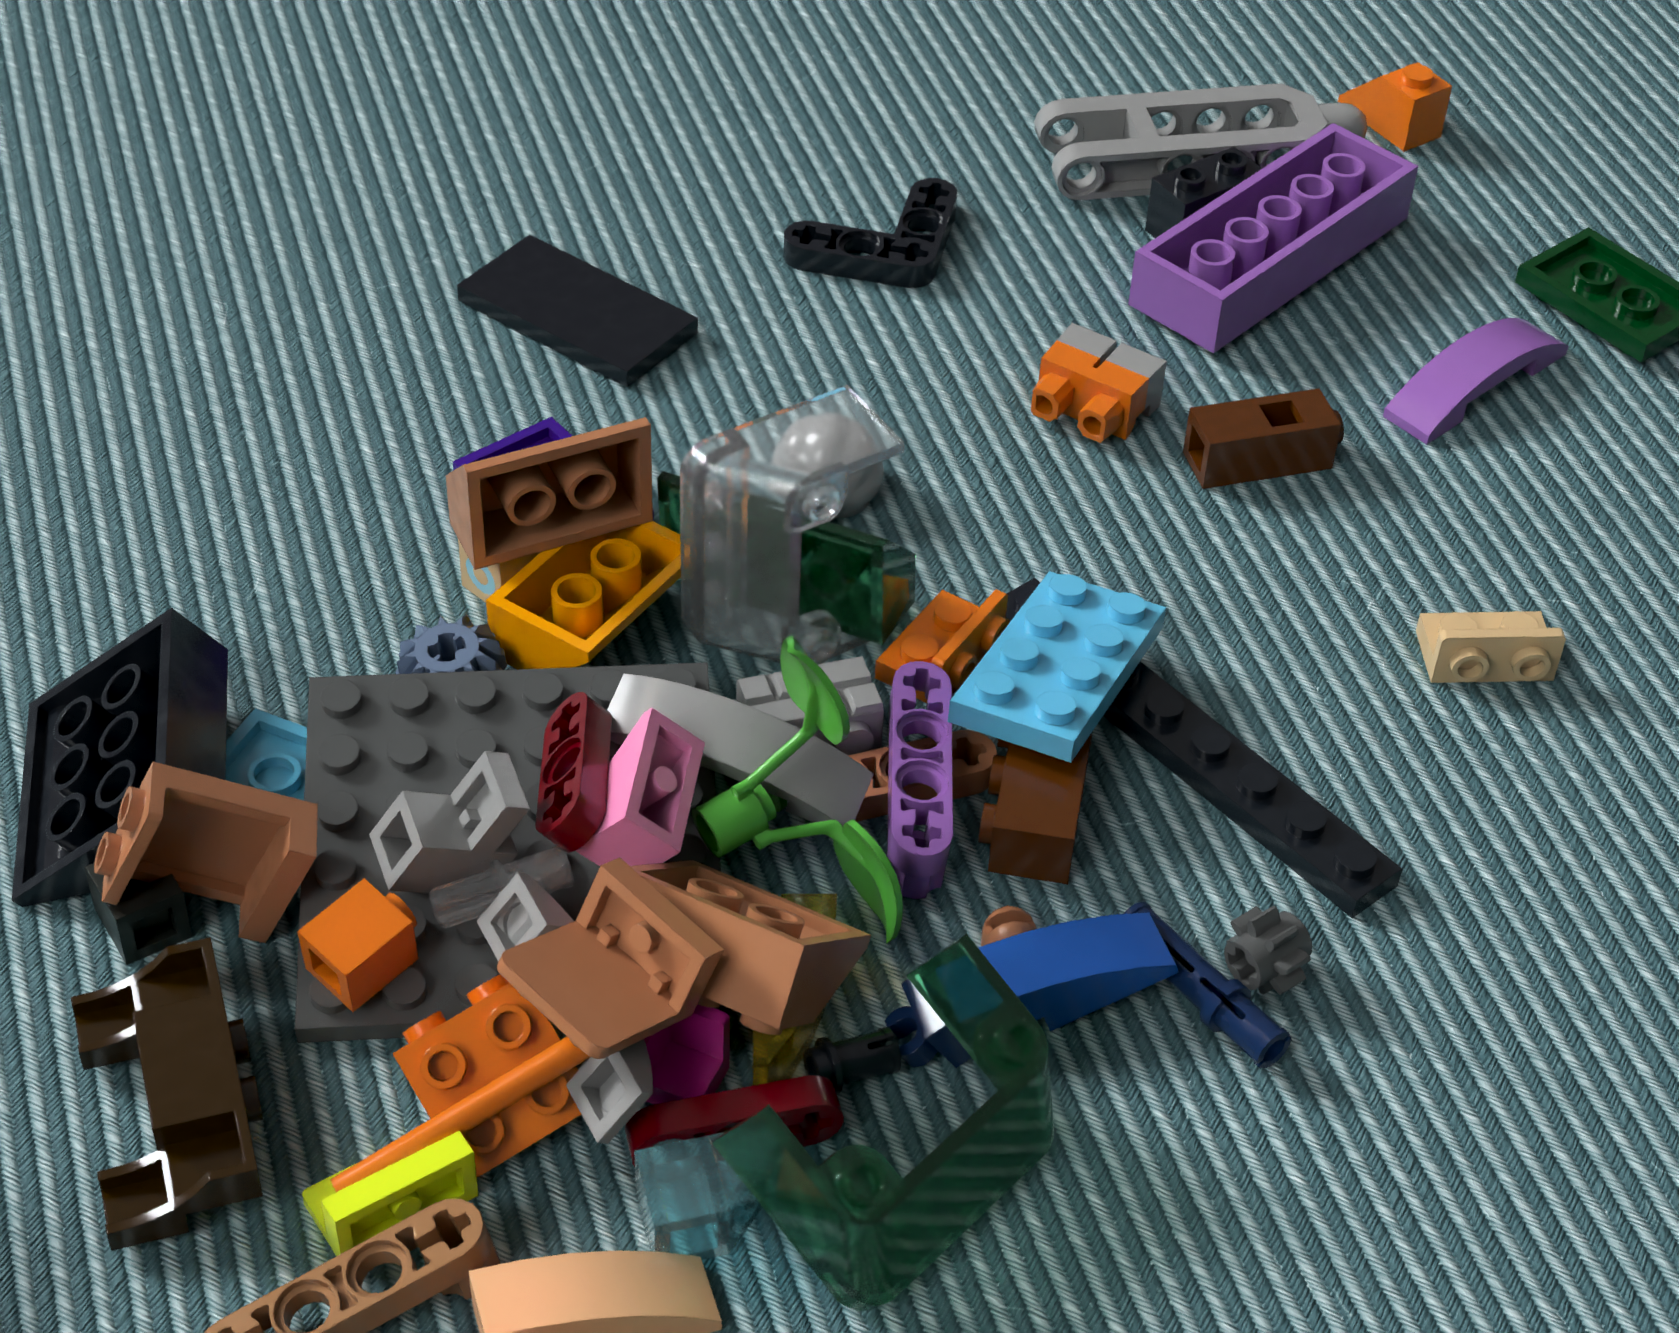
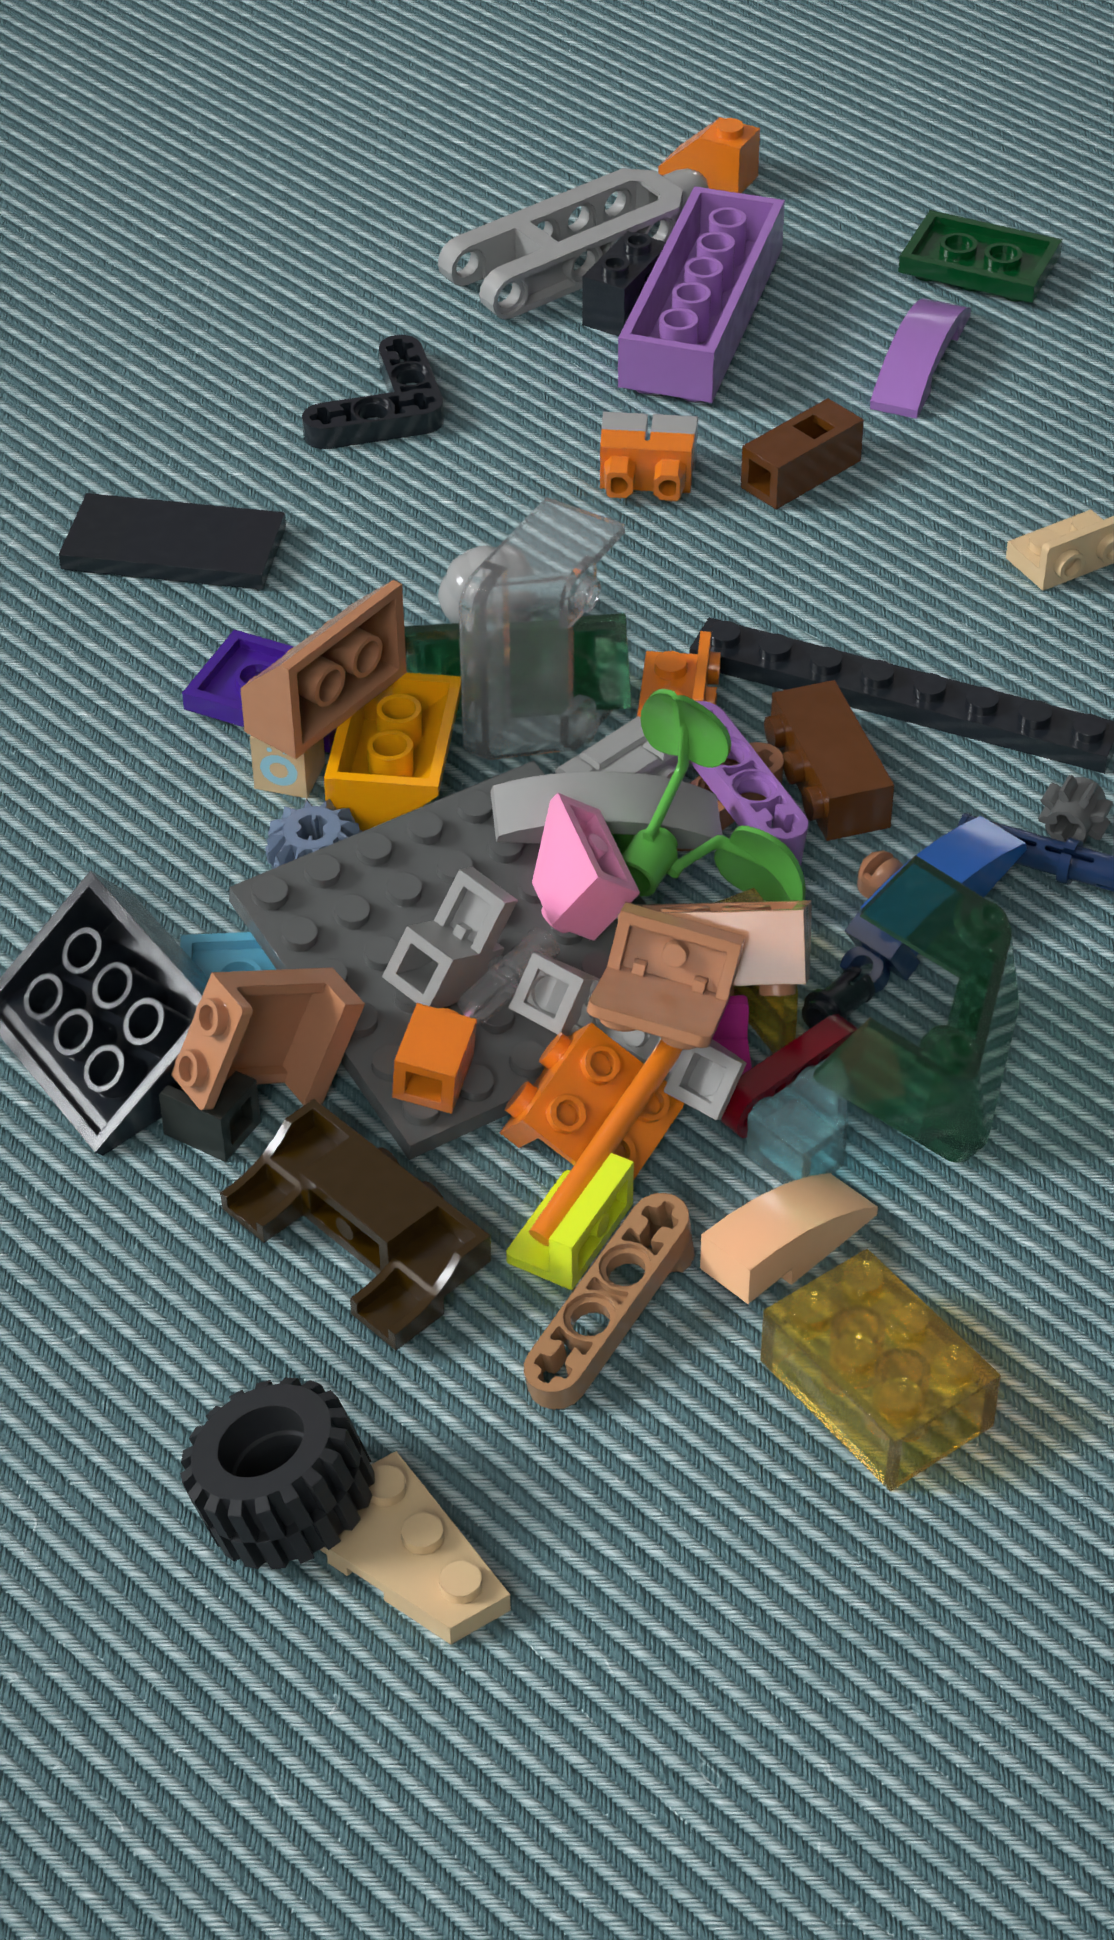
camera: 25 degrees left, 0 degrees up
dark red beam [535,692,612,853] -> none
medium azure plate [948,571,1166,763] -> none

